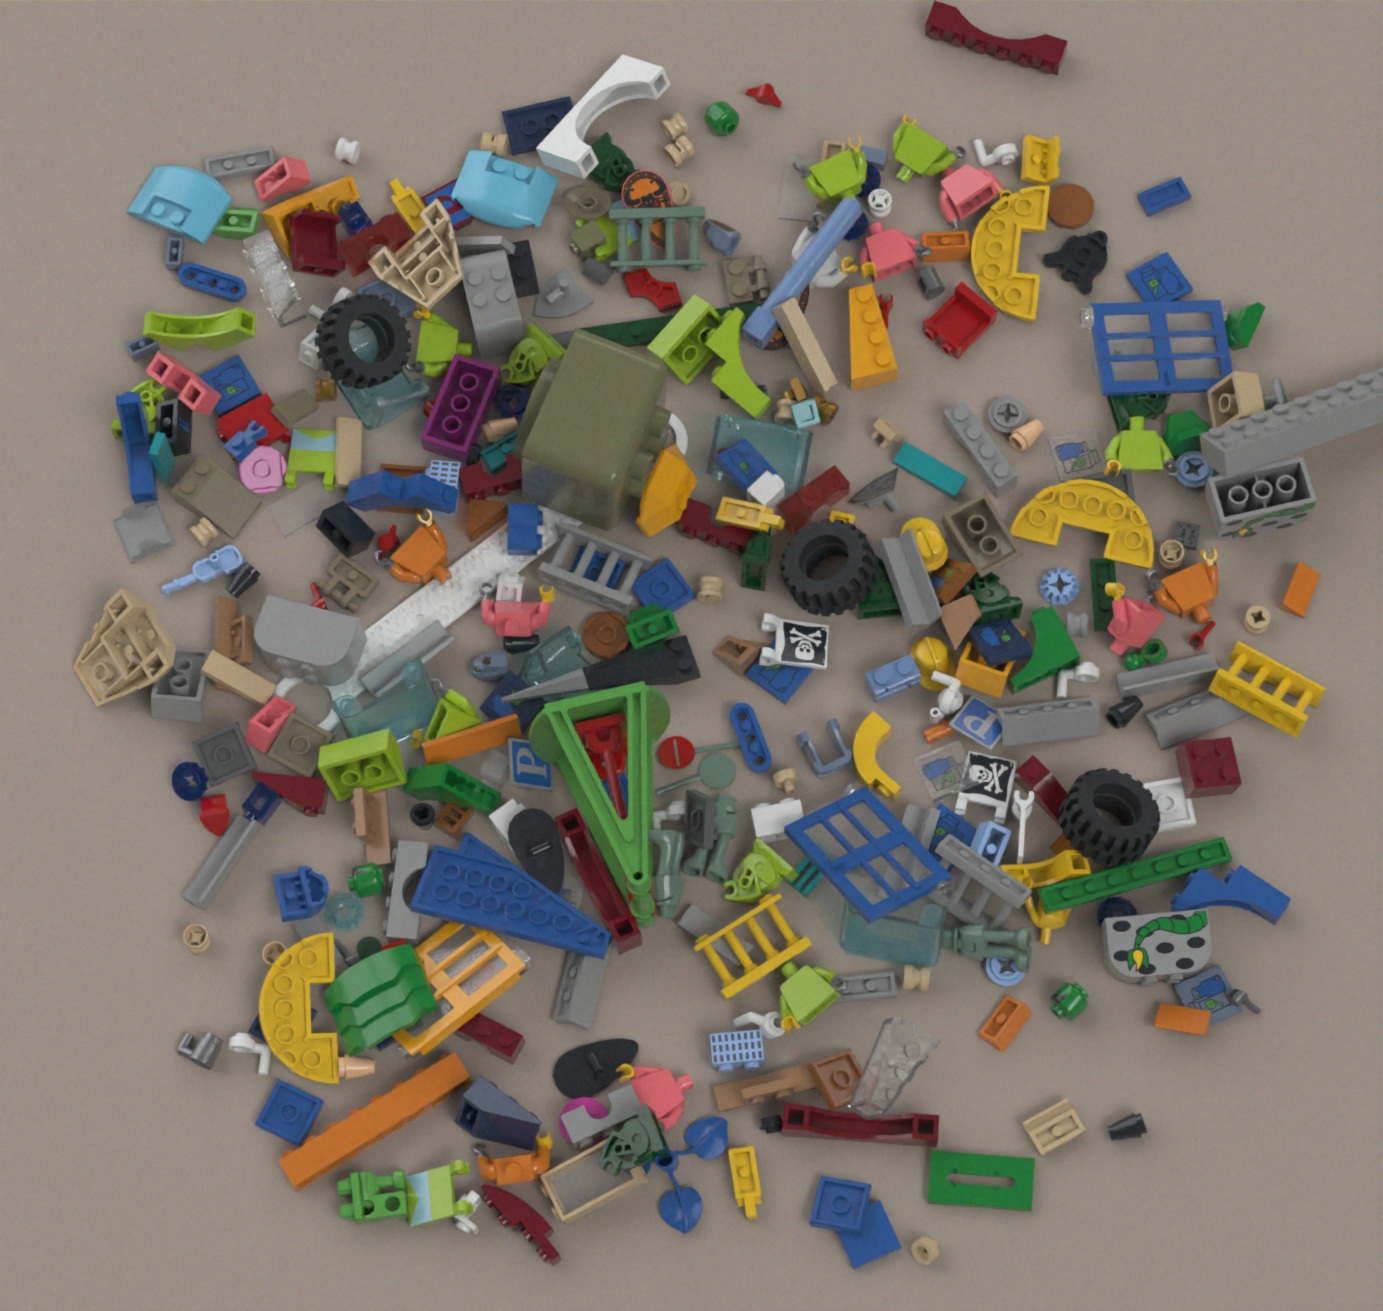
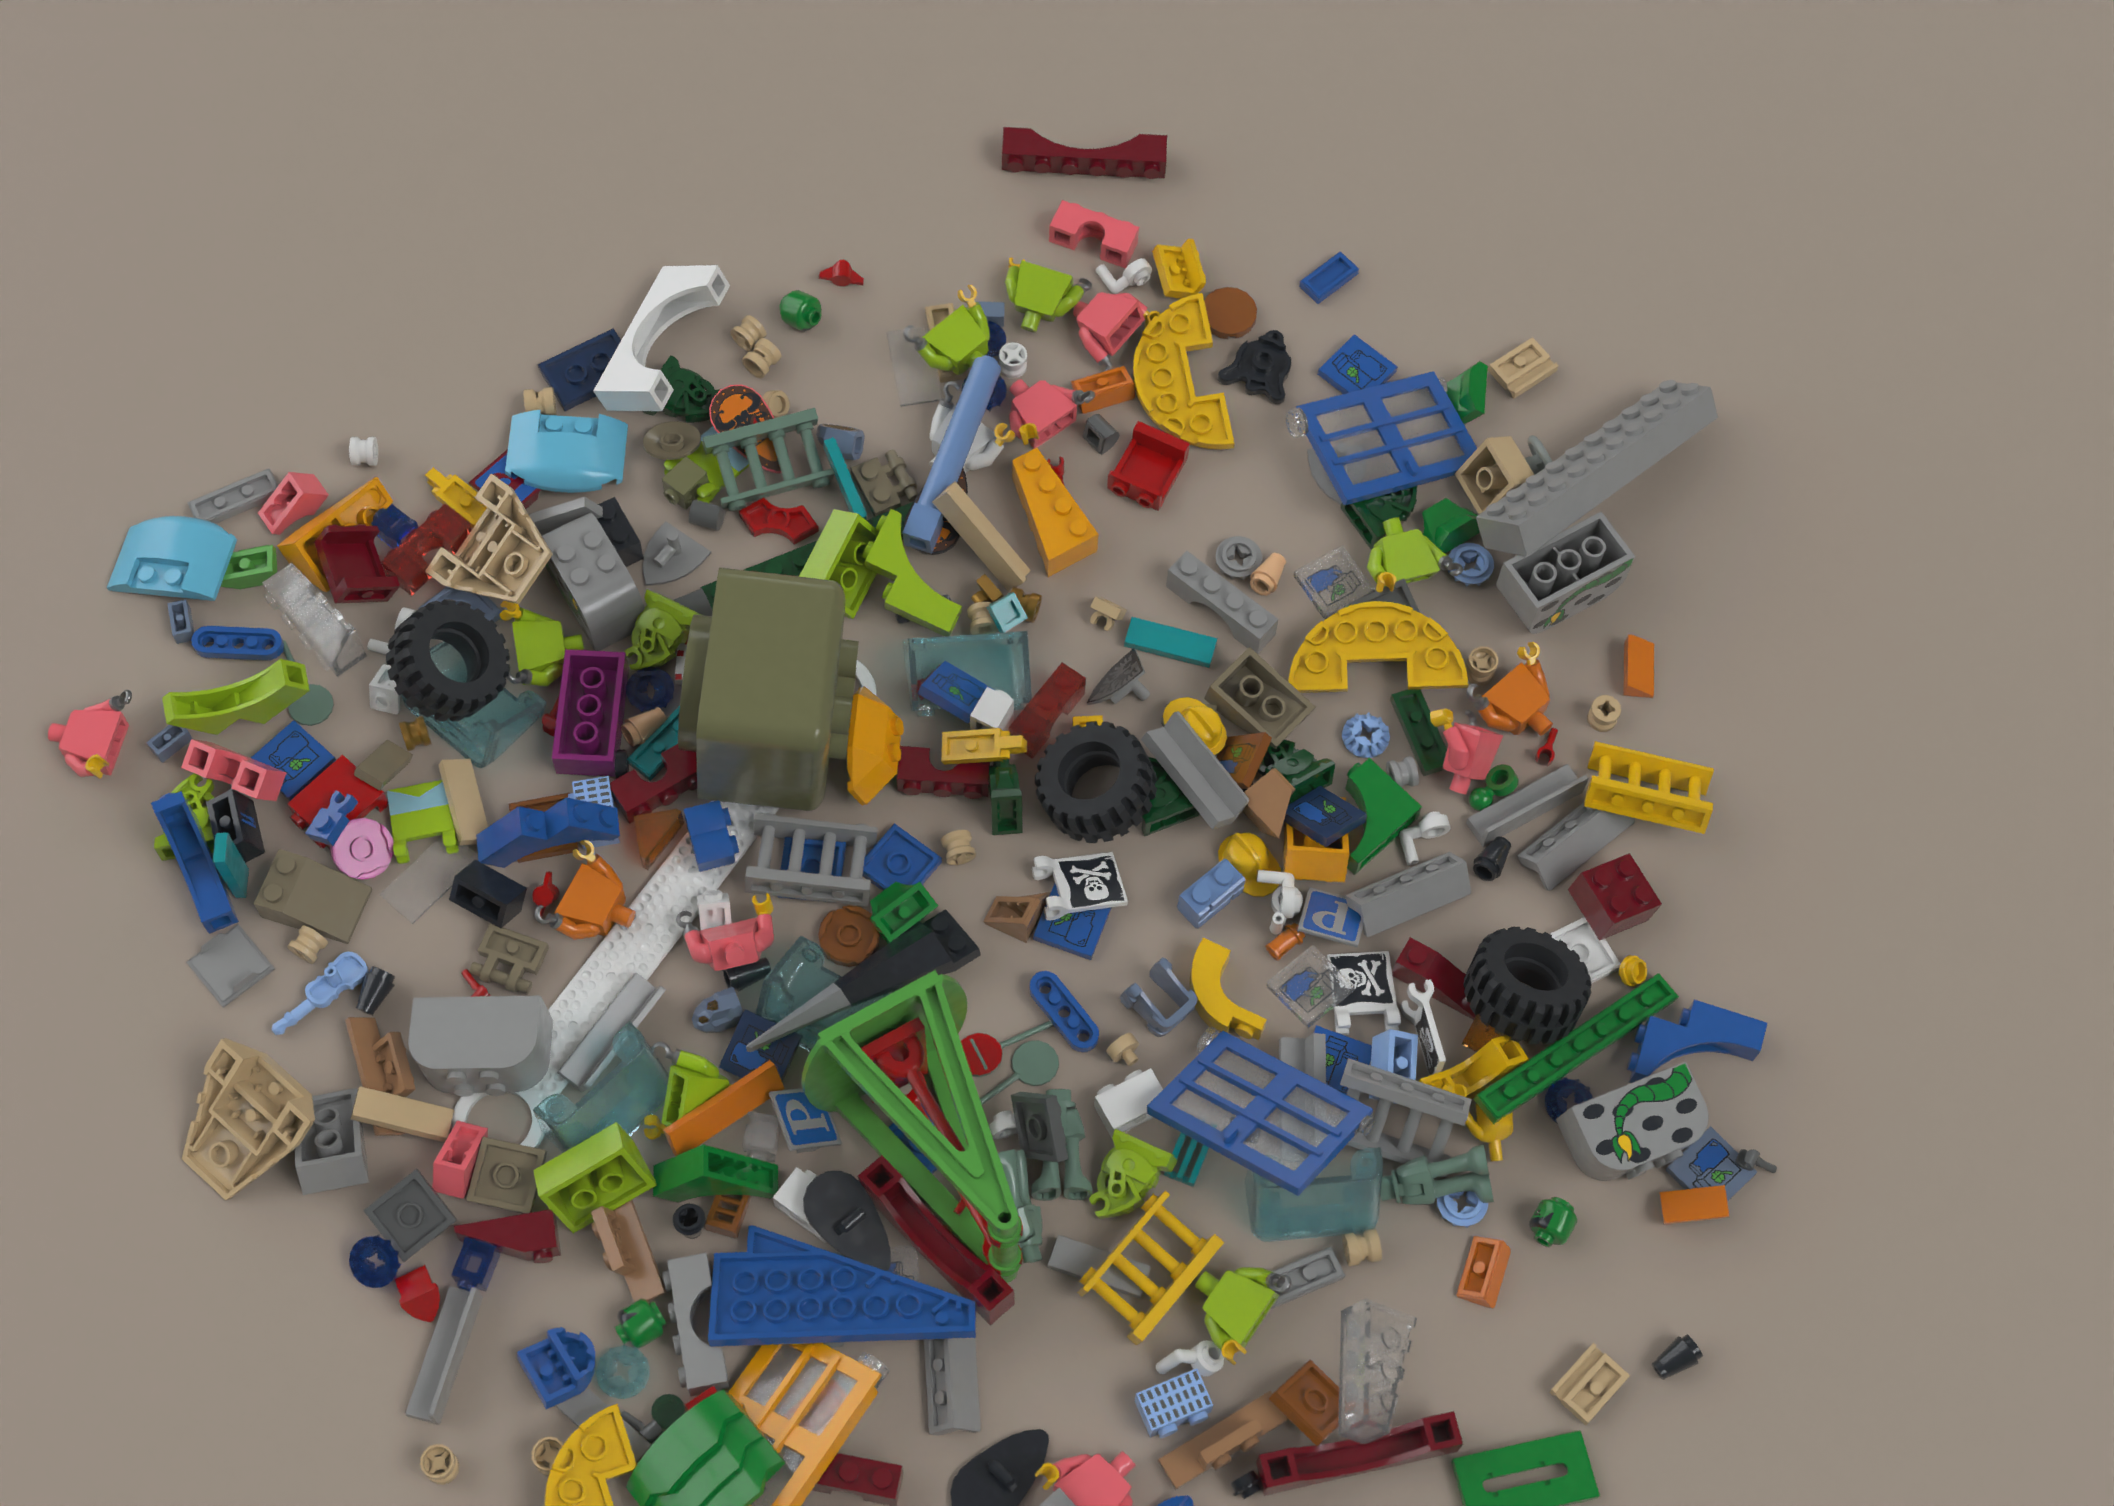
camera: 25 degrees left, 5 degrees down
dark grey tile [1173,521,1201,551] -> none
none -> coral torso [48,689,132,779]
none -> sand green piece [283,640,334,726]
none -> teal tile [823,437,867,520]
none -> coral arch [1049,200,1139,268]
none -> tan plate [1488,337,1559,399]
none -> yellow plate [1619,955,1647,986]

